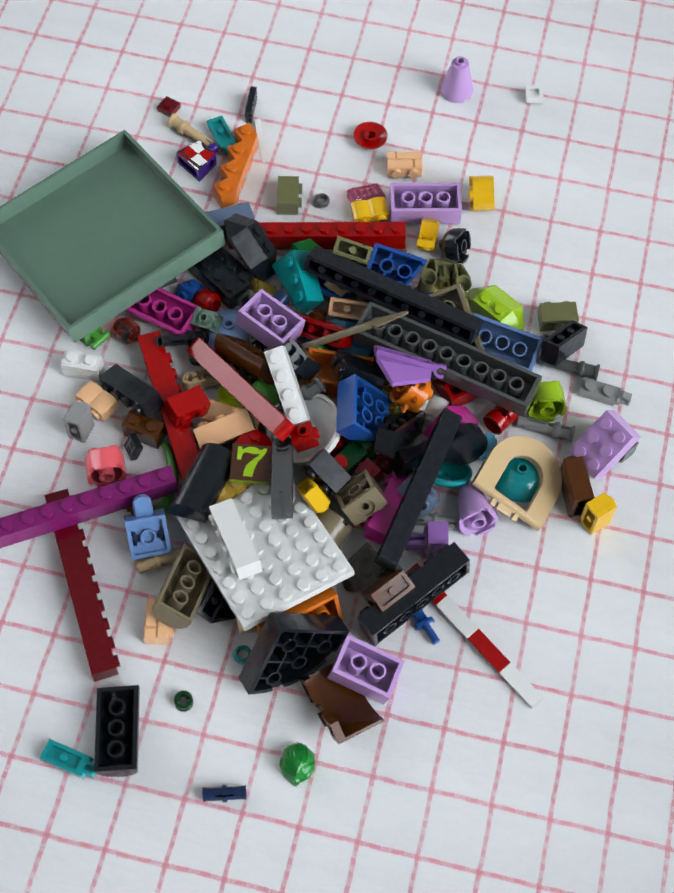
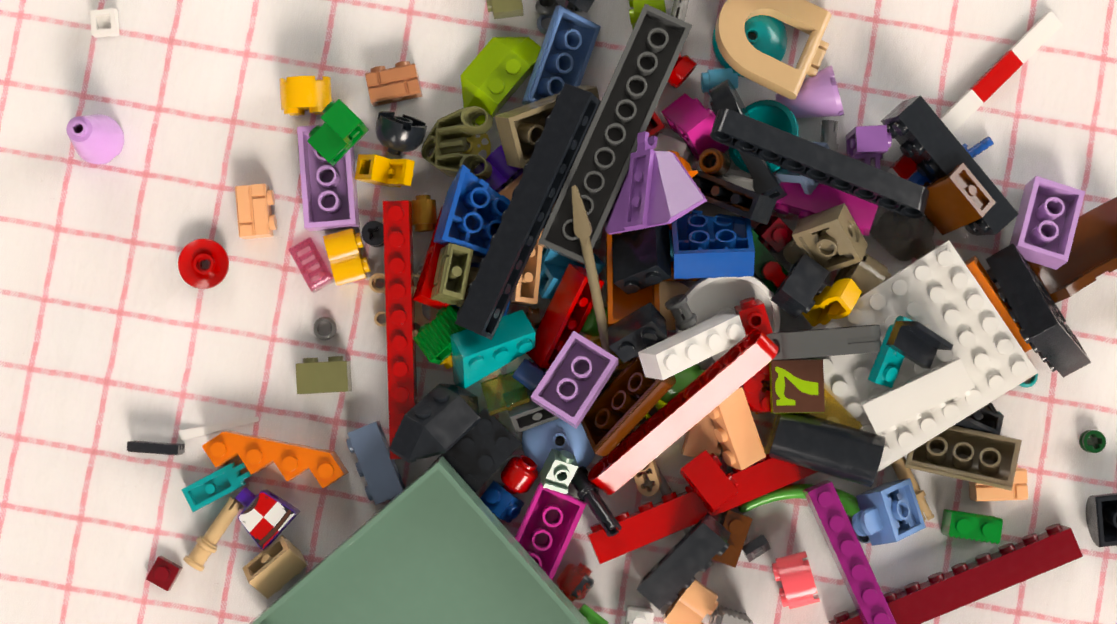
camera: 90 degrees left, 25 degrees up
none -> tan brick [242,535,307,599]
none -> green brick [307,99,369,166]
none -> nougat brick [365,61,423,107]
none -> reddish brown brick [699,148,731,176]
none -> teal hinge [867,316,913,388]
none -> black panel [886,321,953,369]
none -> green brick [941,509,1003,544]

